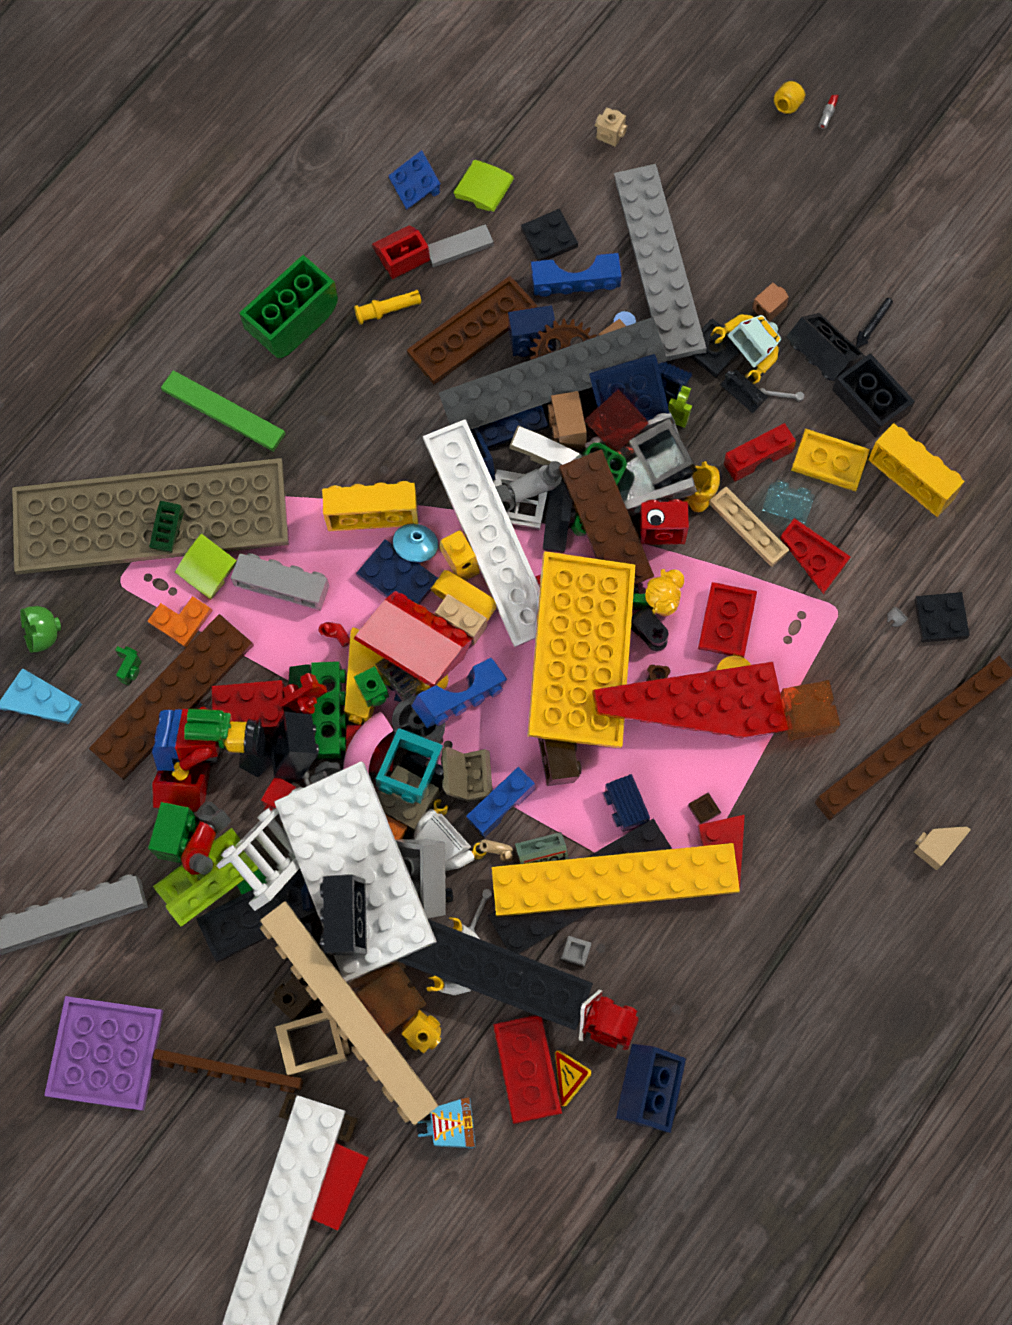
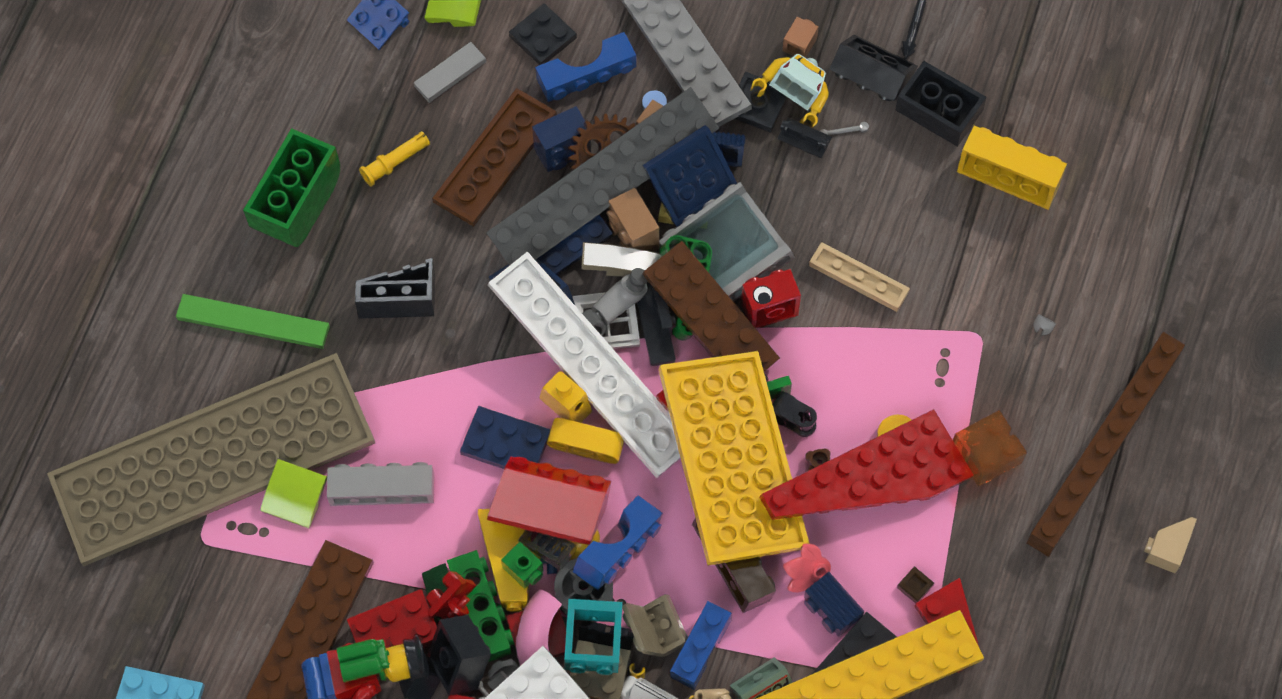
camera: 20 degrees left, 5 degrees down
bright green cylinder [20,606,61,653] -> none
green bracket [115,646,142,686] -> none
orange plate [147,596,213,647] -> none
dark green slope [149,501,184,553] -> none
red arm [318,622,350,647] -> none
yellow brick [322,481,418,531] -> none
red slope [372,225,430,279] -> none
medium azure dish [393,524,438,562] -> none
tan brick [435,594,487,645] -> none
clear red plate [584,388,649,452] -> none
black window [629,419,697,490] -> none
yellow hair [645,569,684,616] -> none
lime plate [668,386,692,428] -> none
yellow hair [683,461,720,513] -> none
red plate [698,582,757,658] -> none
red arch [723,423,796,482] -> none
clear light blue bracket [762,480,815,524] -> none
red wing [780,518,851,594] -> none
yellow tile [791,429,870,491] -> none
black plate [914,592,970,643] -> none
none -> black wedge [355,258,435,319]
none -> coral plate [783,544,831,593]

